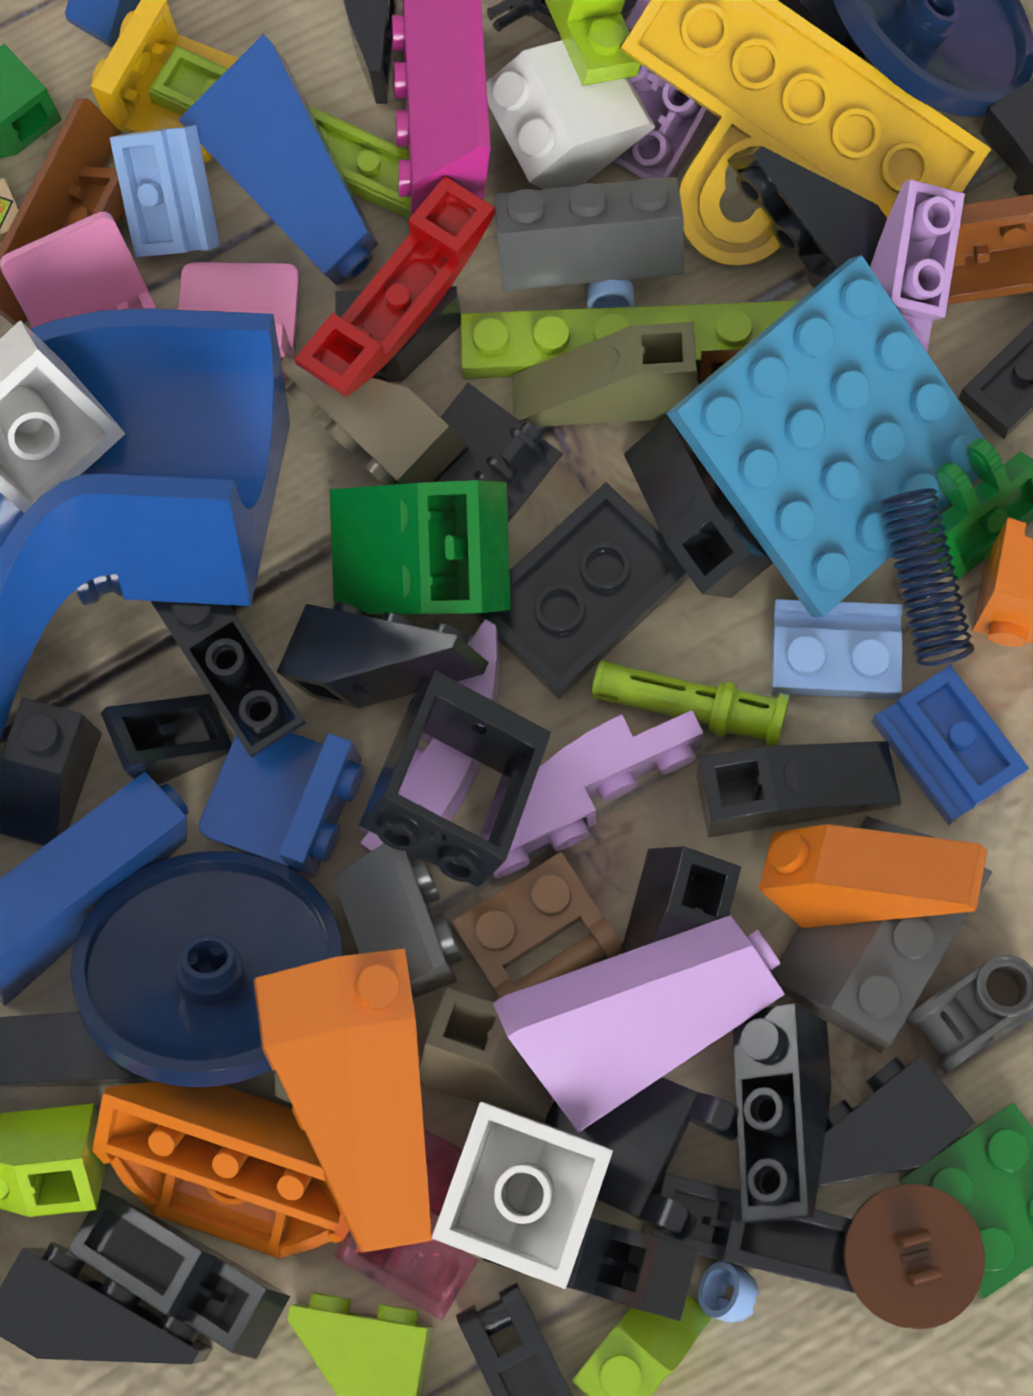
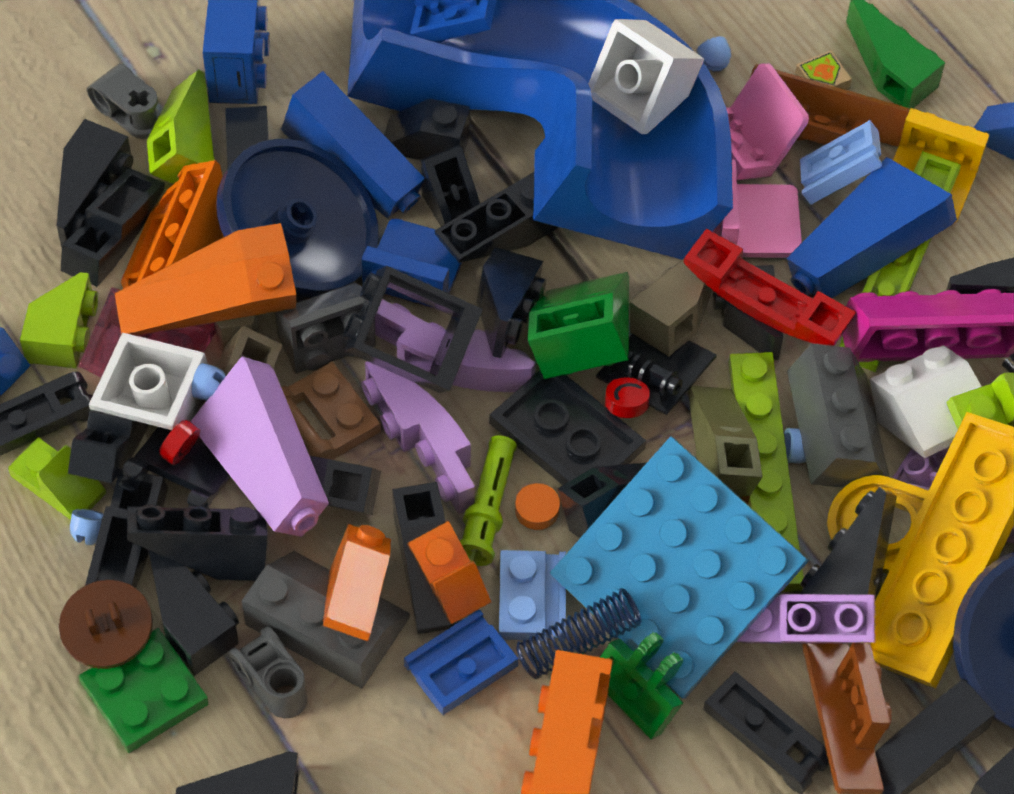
camera: 75 degrees right, 15 degrees down
none -> red tile [159,420,201,465]
none -> light blue hinge [192,363,226,401]
none -> orange slope [407,521,491,624]
none -> orange tile [515,483,560,530]
none -> red tile [605,377,650,418]

